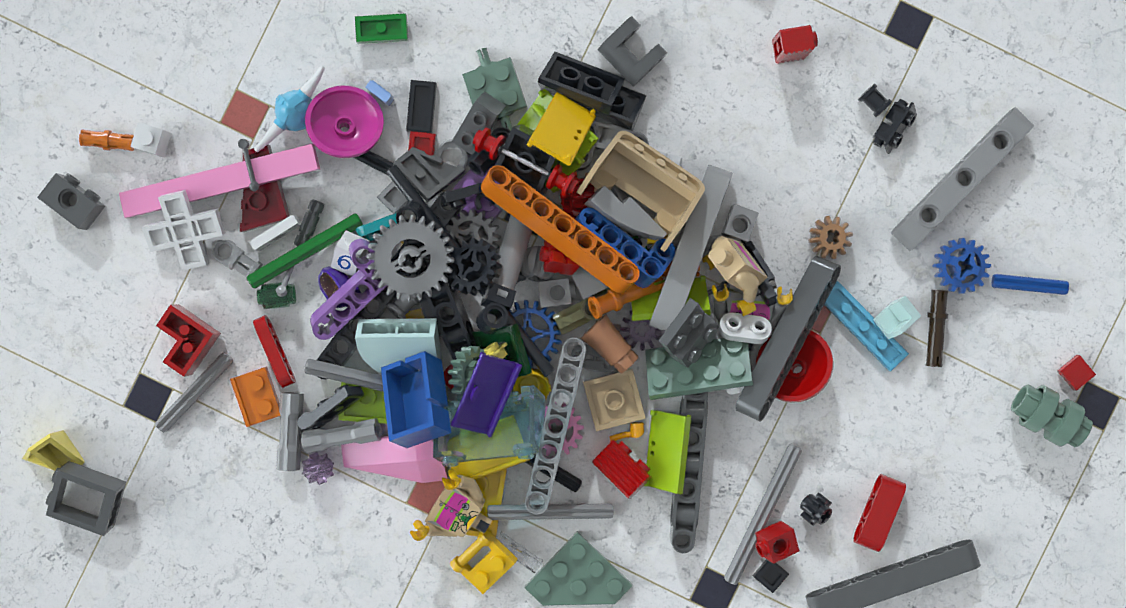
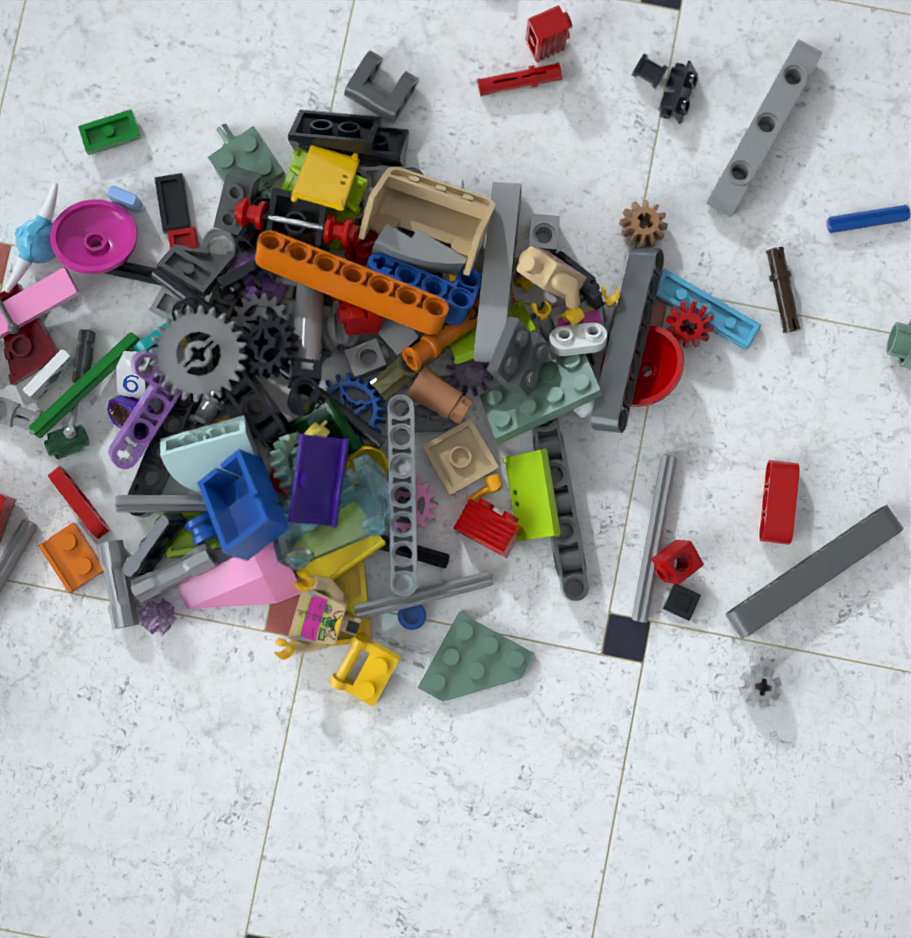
camera: 15 degrees left, 5 degrees down
black gear [800,492,832,526] -> none
light aqua panel [873,296,921,339] -> none
blue gear [932,238,991,294] -> none
none -> blue wheel [184,512,217,546]
none -> blue tile [398,604,426,630]
none -> red pin [477,62,562,97]
none -> red gear [666,300,714,348]

